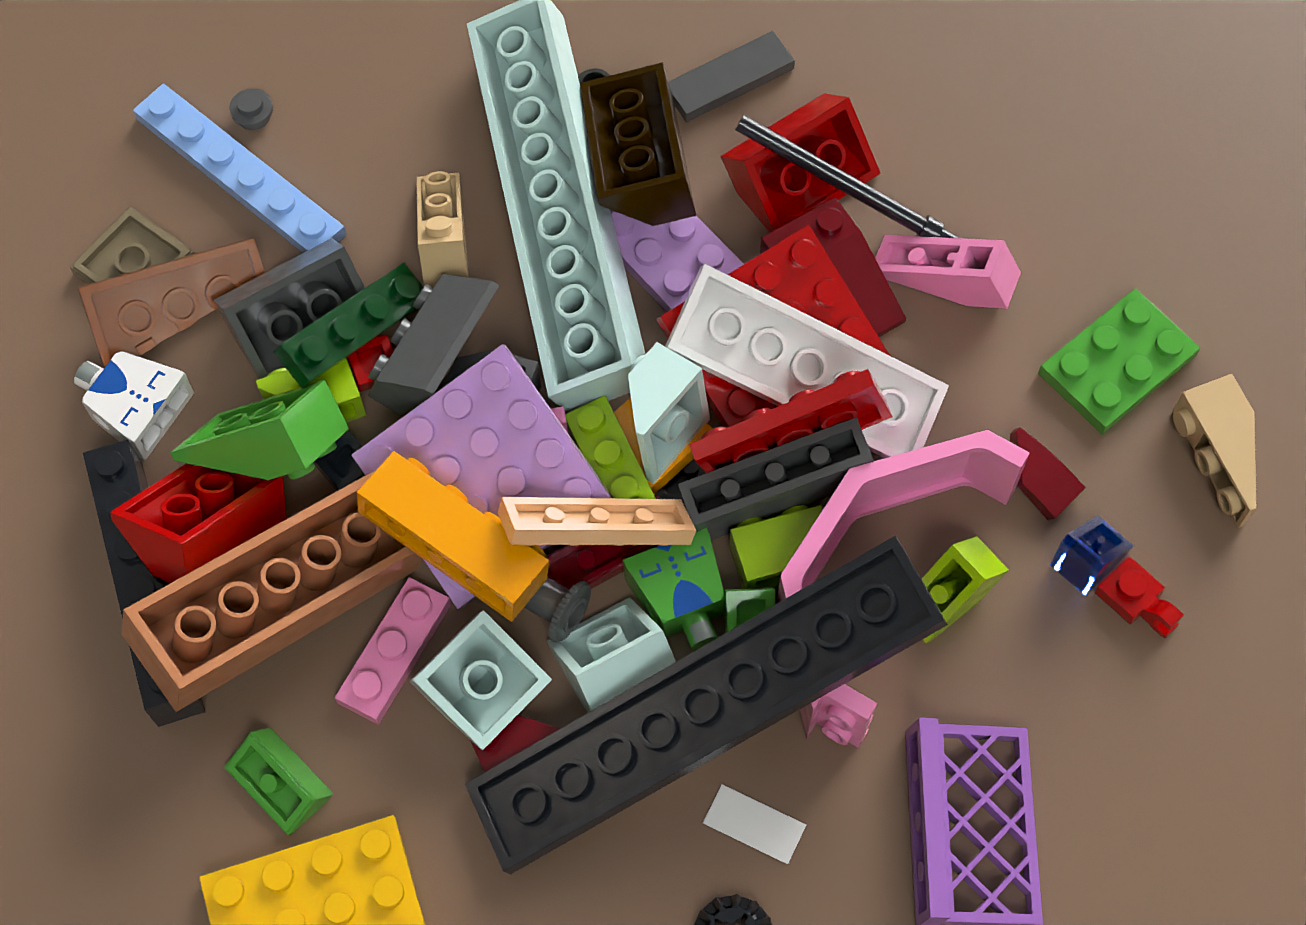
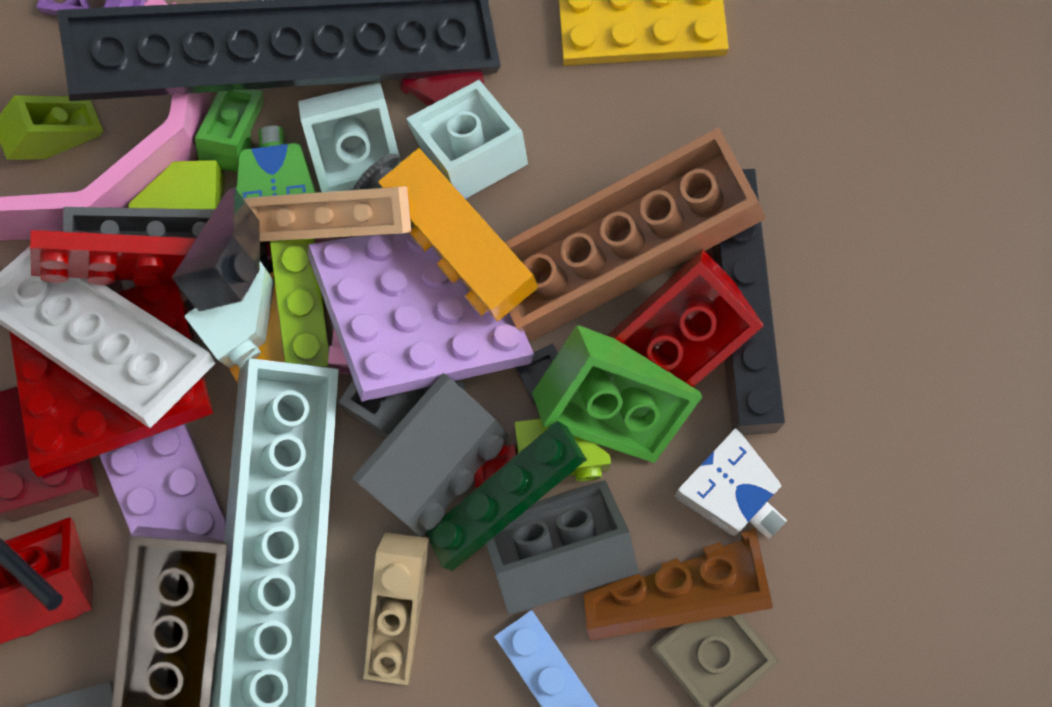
camera: 165 degrees left, 10 degrees up
bright green slope [224,728,333,835] -> none
bright pink plate [335,577,452,725] -> none
none -> black slope [172,187,260,312]

